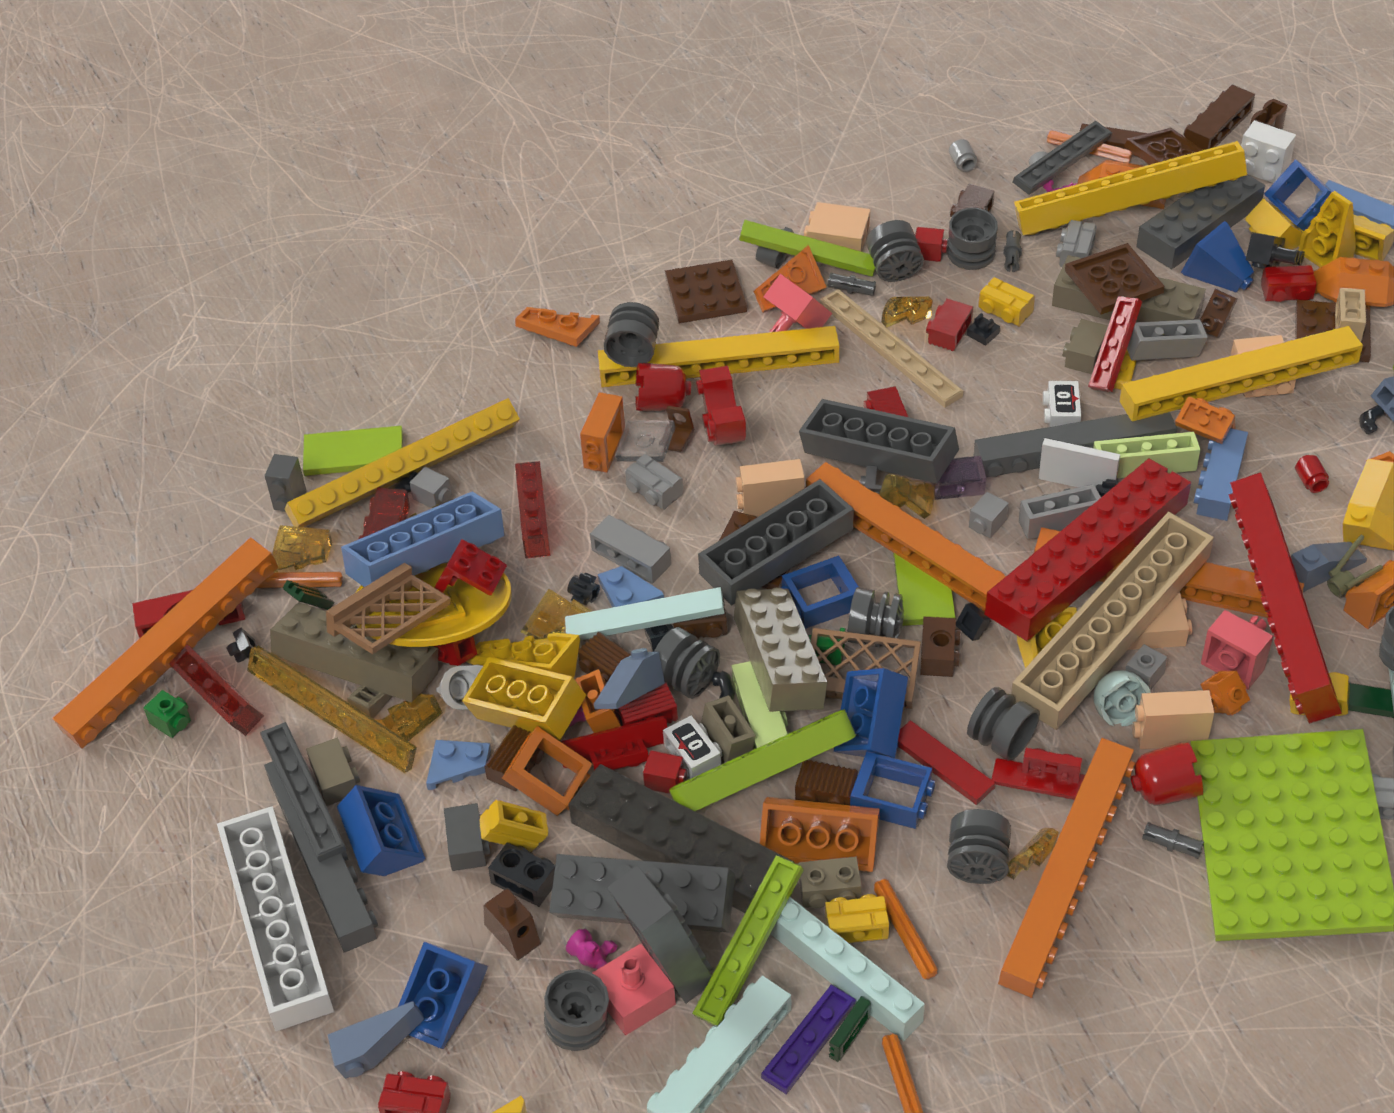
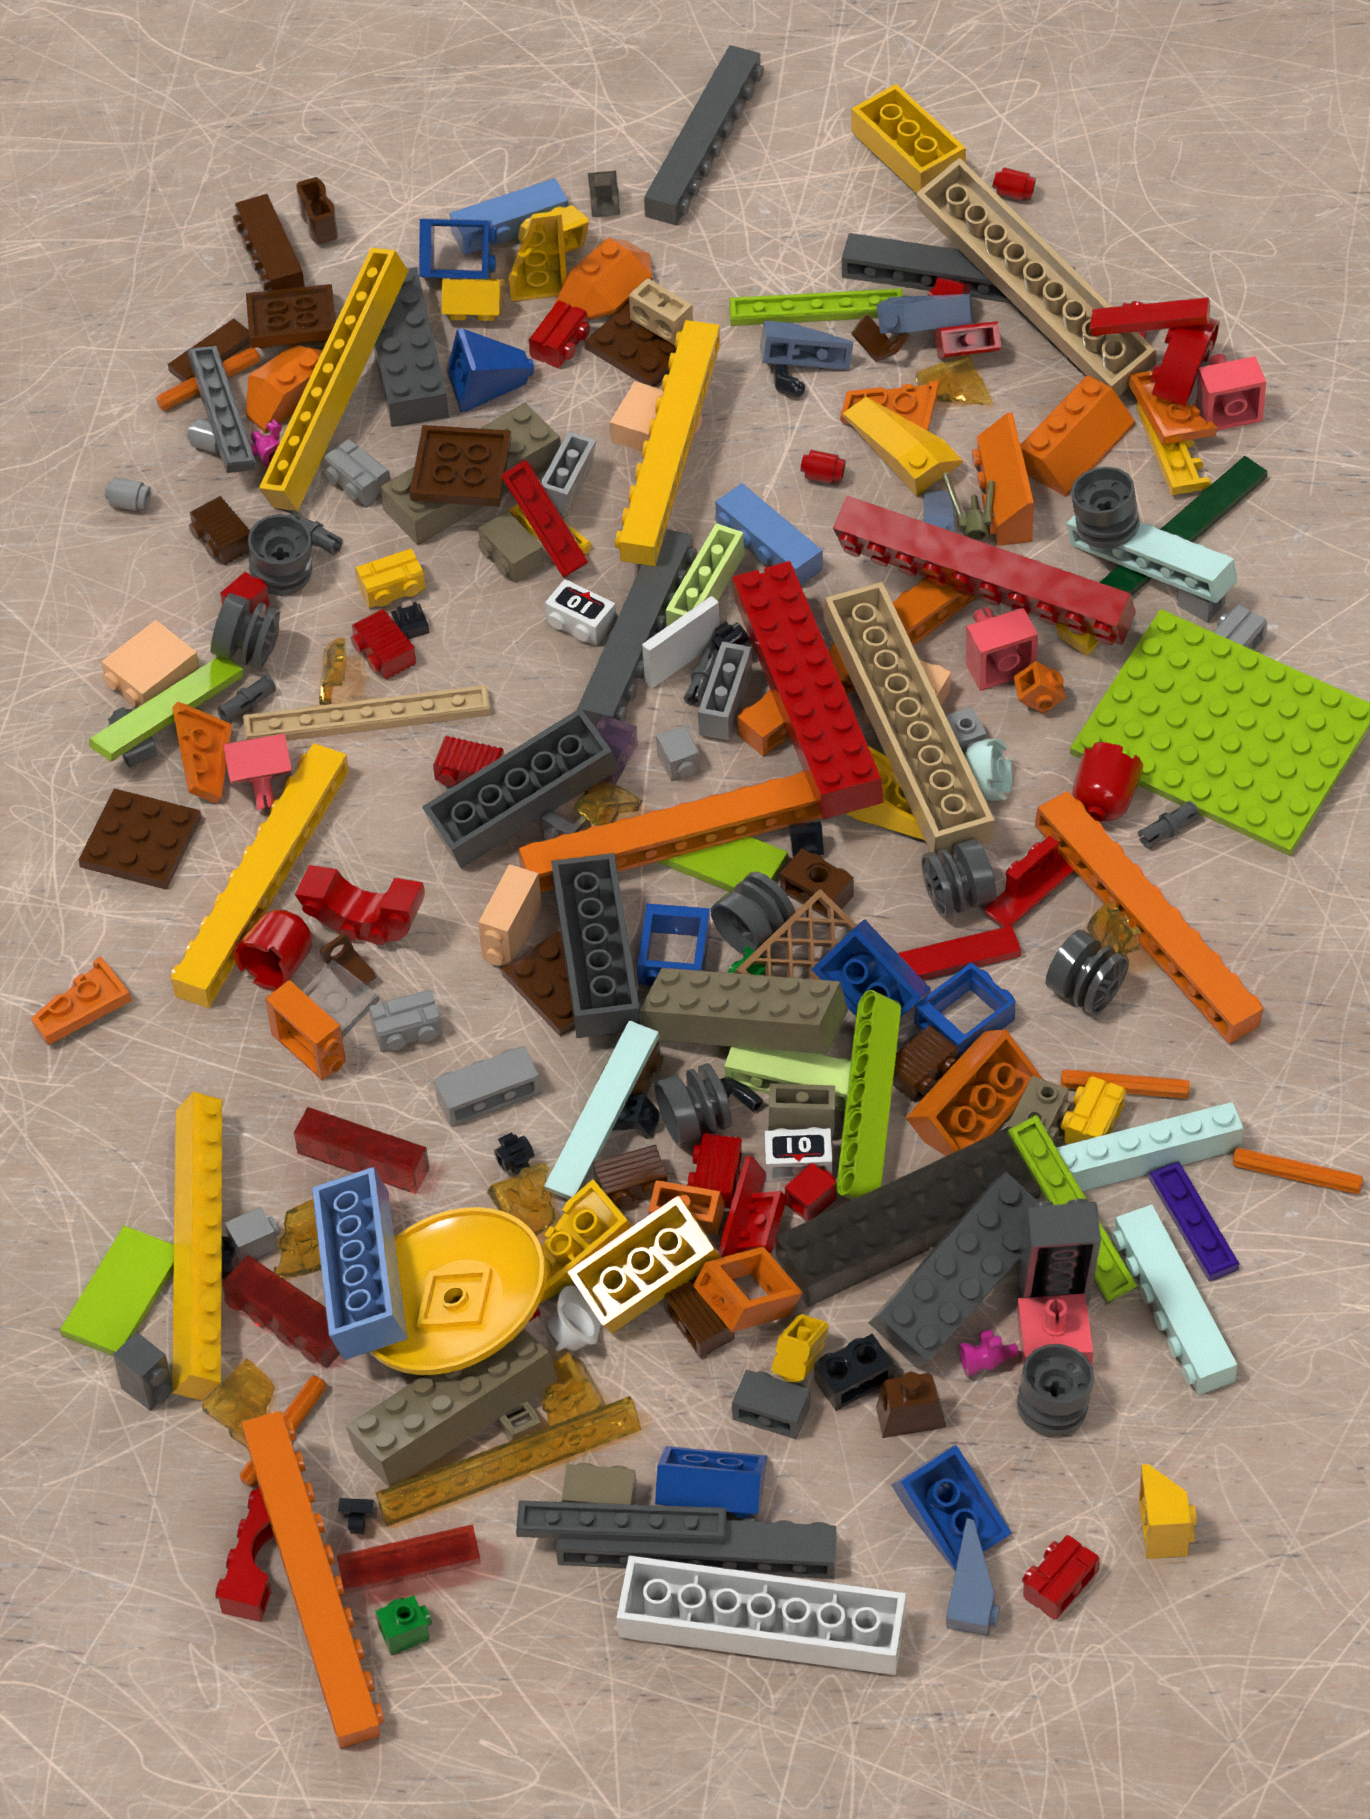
camera: 60 degrees left, 5 degrees up
dark green tile [282,580,334,610] -> none
medium nougat fence [326,563,450,654] -> none
medium blue wing [426,740,491,790] -> none
red bracket [434,539,507,596] -> none
sand blue slope [594,648,665,709] -> none
medium blue wing [598,566,664,608] -> none
dark grey wheel [604,302,660,367] -> none
dark green tile [829,996,871,1062] -> none
light nougat brick [1132,690,1214,749] -> none
orange bracket [1175,396,1236,444] -> none
reddish brown hips [1200,289,1238,338] -> none
white brick [1241,121,1296,183] -> none
black brick [1245,232,1305,269] -> none

